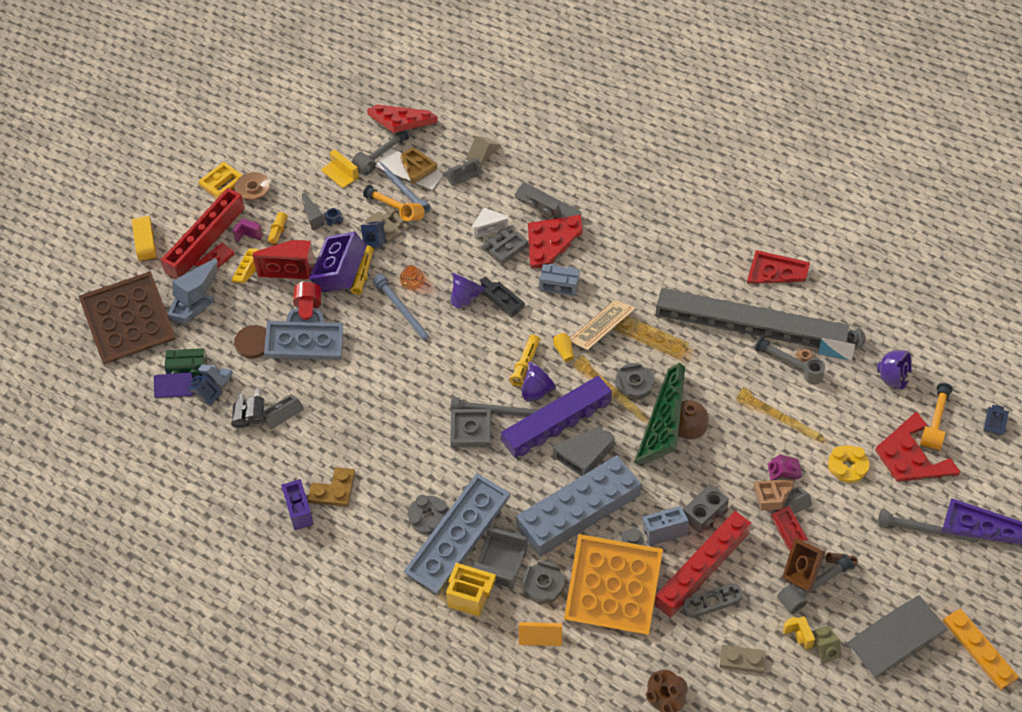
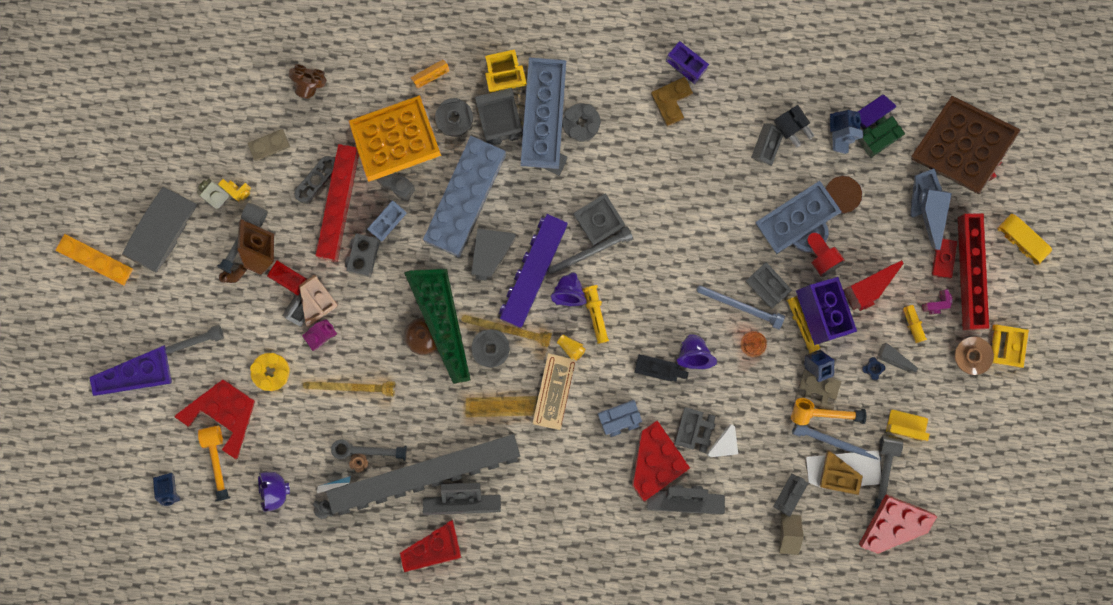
camera: 140 degrees right, 30 degrees up
yellow slope [231,249,259,284] -> none
none -> dark grey bracket [423,483,501,515]
none -> dark grey plate [745,262,792,309]

